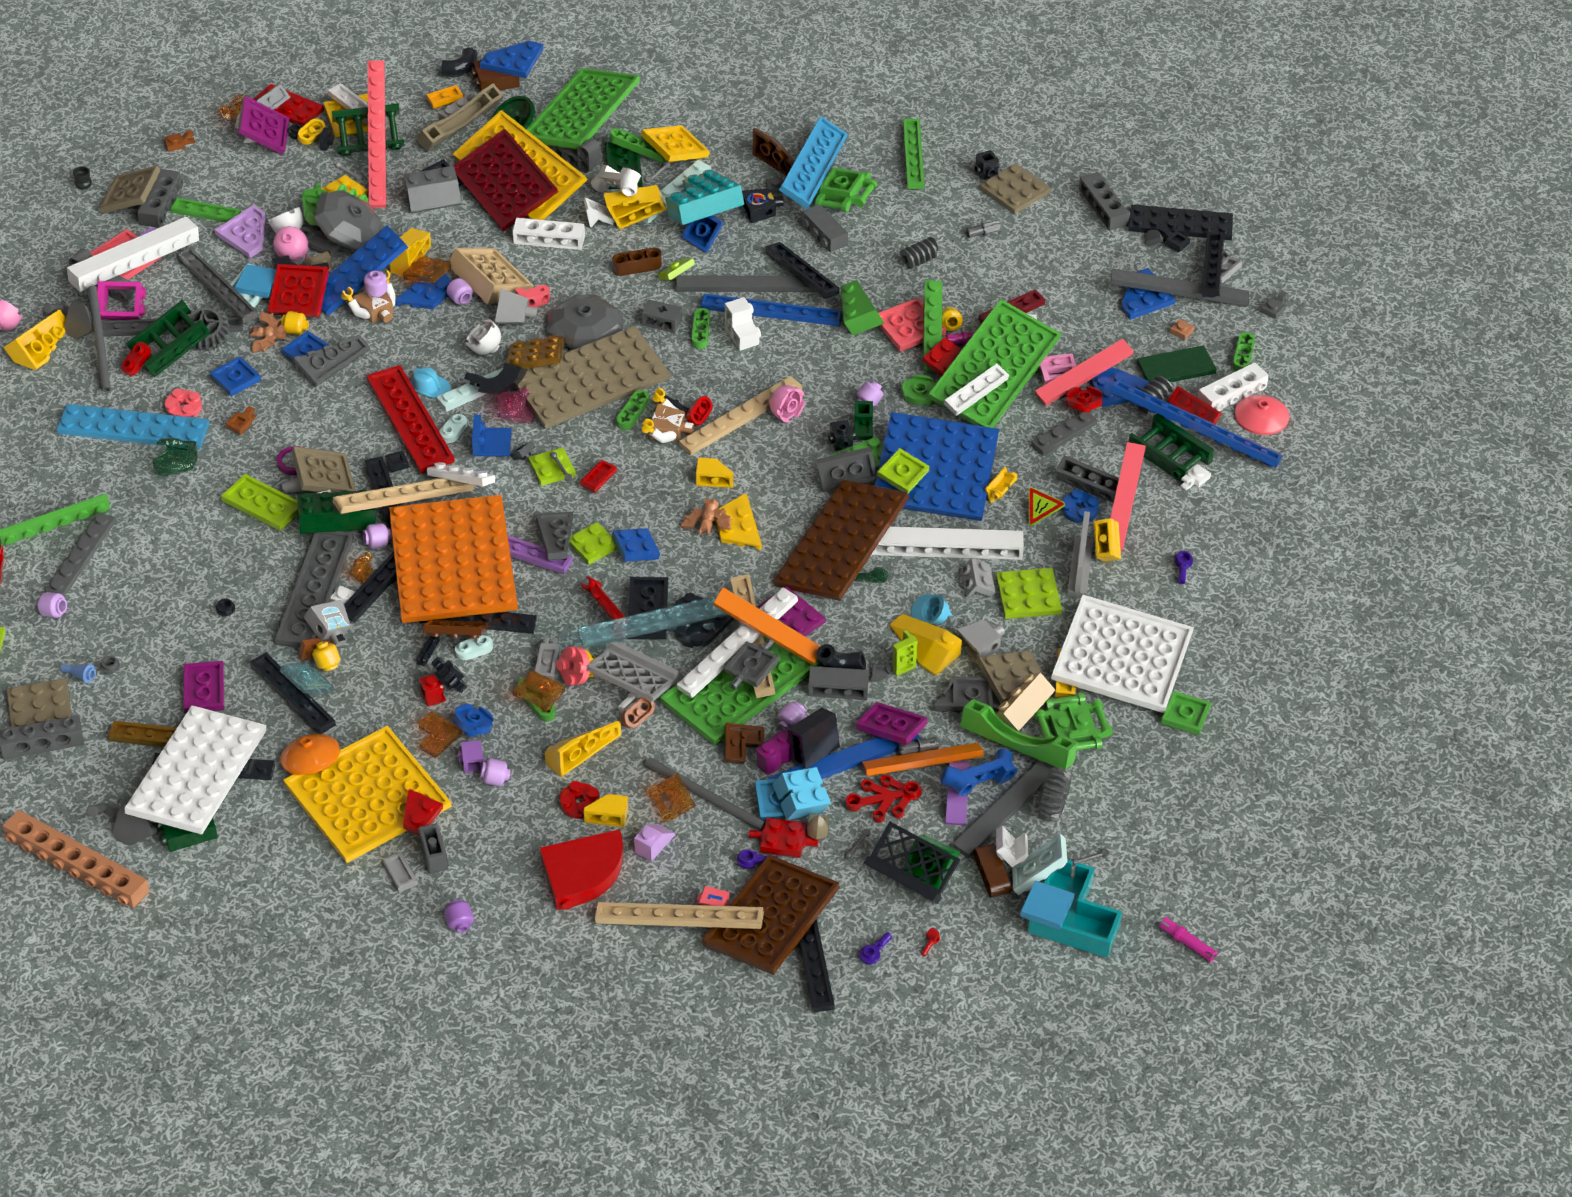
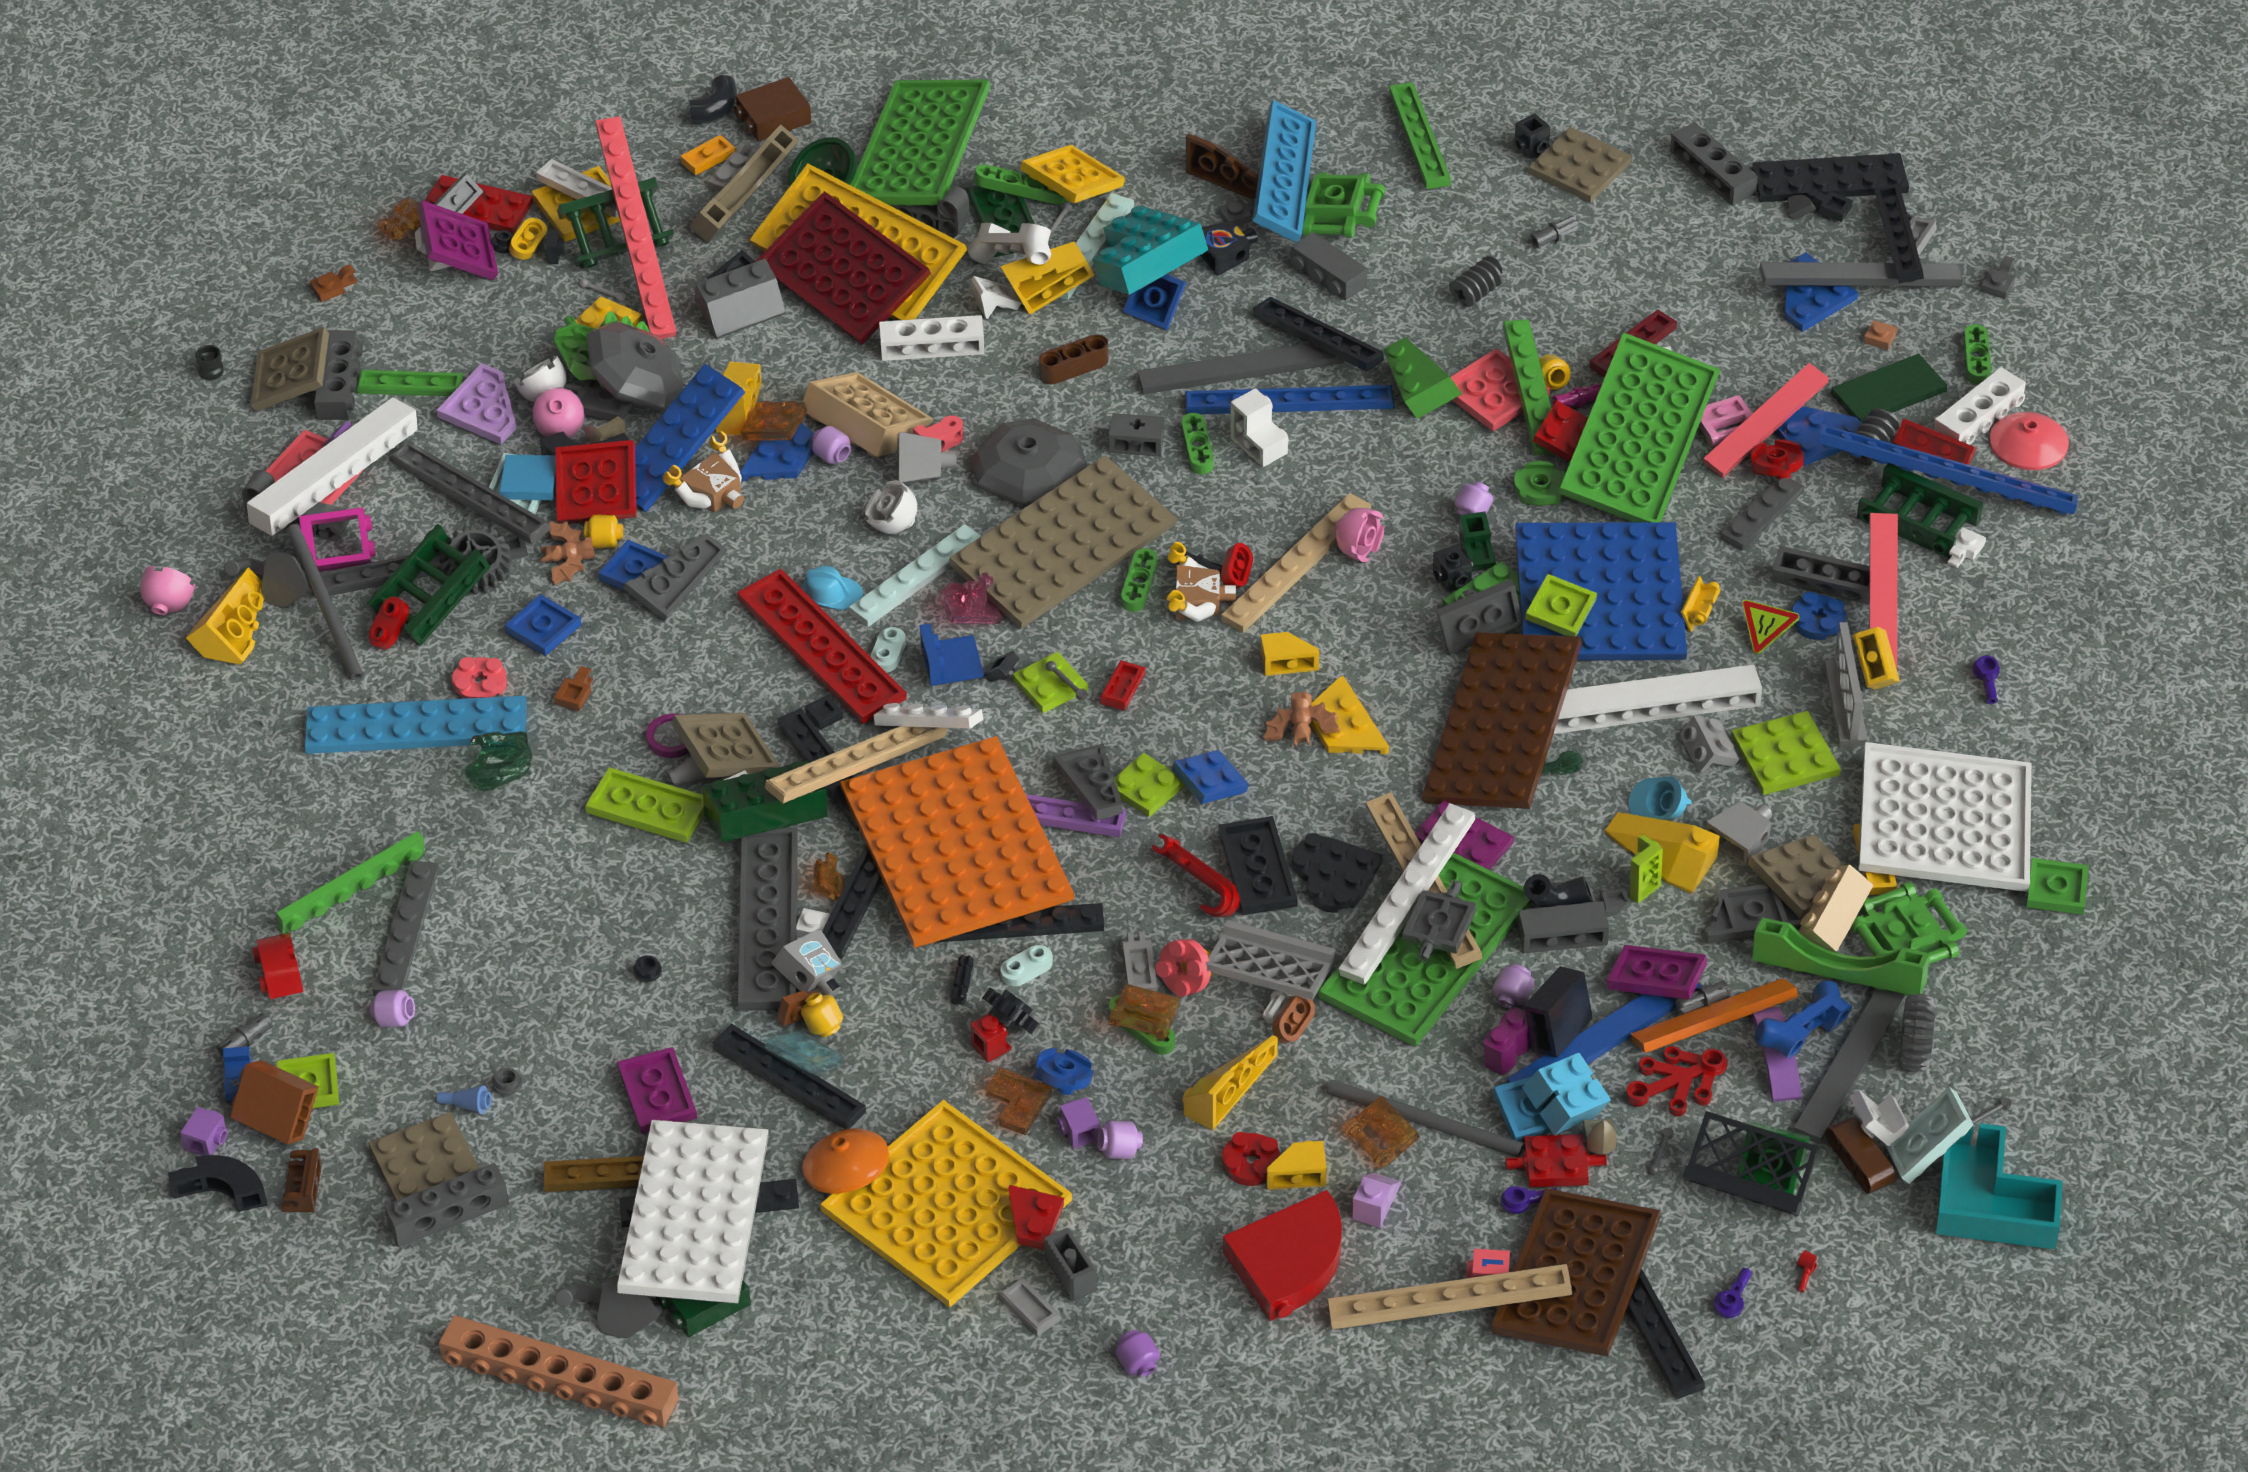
camera: 10 degrees left, 0 degrees up
lavender head [363,523,392,549] -> none
lavender head [364,271,388,297] -> none
reddish brown plate [423,620,489,639] -> none
black arch [464,363,528,394] -> none
blue plate [480,41,544,78] -> none
pearl gold plate [506,335,564,369] -> none
clear light blue plate [577,596,728,648] -> none
lime plate [657,258,695,280] -> none
orange tile [713,587,820,665] -> none
reddish brown plate [724,723,765,764] -> none
white plate [944,364,1009,416] -> none
dark azure tile [1020,880,1075,930] -> none
dark pink pin [1159,917,1218,963] -> none

